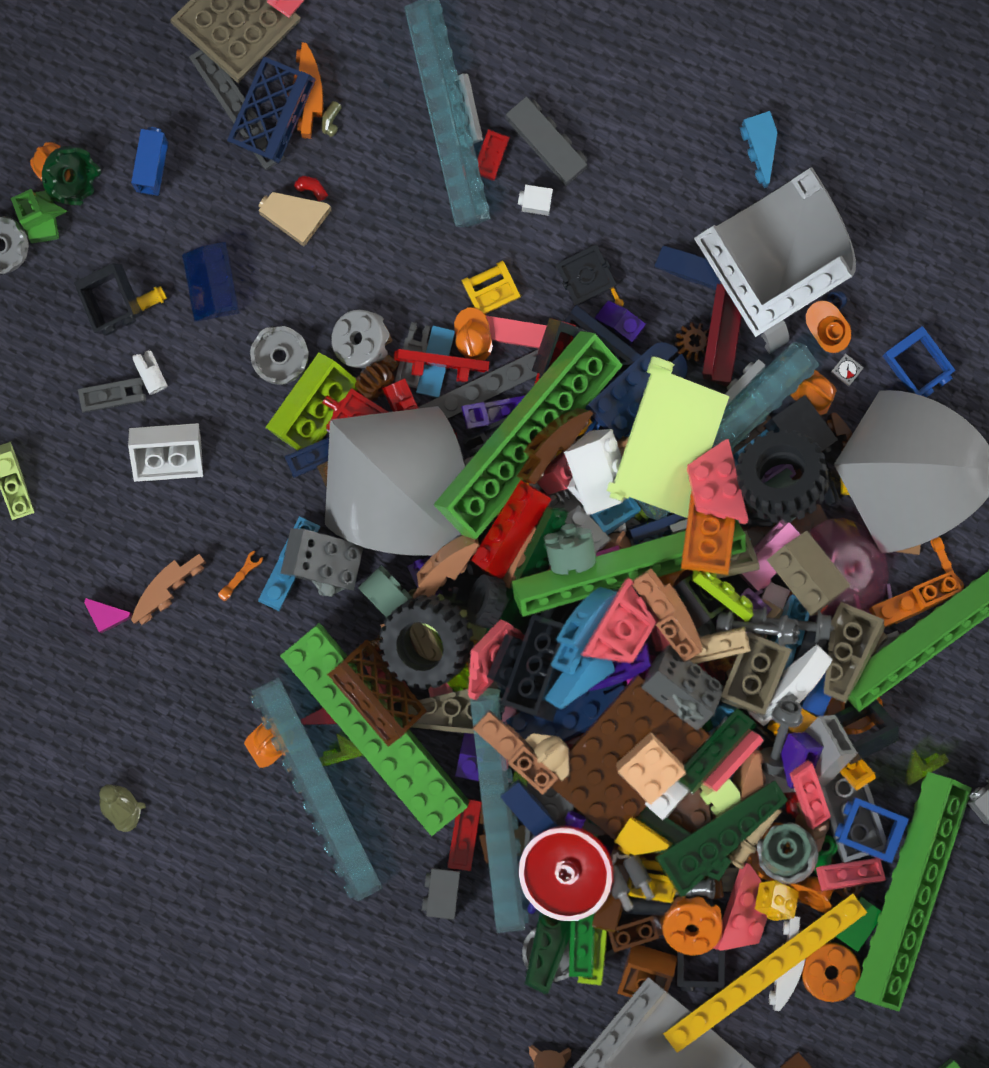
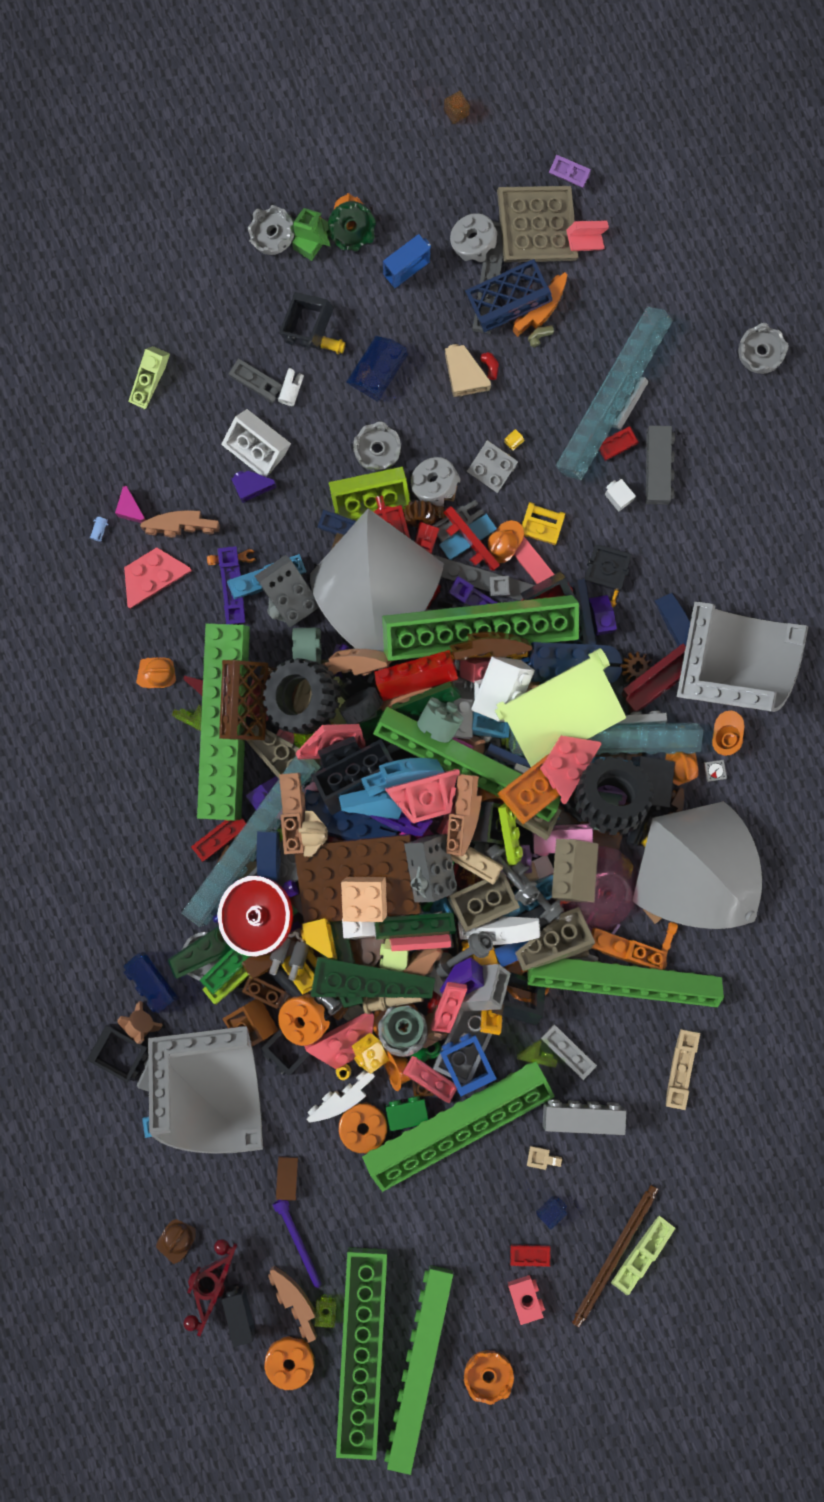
camera: 45 degrees right, 0 degrees up
olive hair [99,784,146,832] -> none
clear light blue brick [250,678,383,901] -> none
dark grey brick [422,868,460,919] -> none
yellow plate [663,894,867,1053] -> none
dark azure slope [740,111,777,188] -> none
light grey slope [761,320,789,354] -> none
dark blue hinge [827,291,847,309] -> none
blue window [883,326,955,397] -> none
none -> light blue pin [90,516,108,542]
none -> clear blue slope [123,952,179,1014]
none -> coral wing [124,548,192,609]
none -> dark purple slope [217,546,245,624]
none -> dark purple slope [231,471,276,503]
none -> yellow pin [336,1064,351,1080]
none -> light grey plate [450,213,499,262]
none -> light grey hinge [467,440,518,493]
none -> light grey tile [490,576,510,597]
none -> yellow hose [504,429,525,451]
none -> light grey plate [541,1025,597,1080]

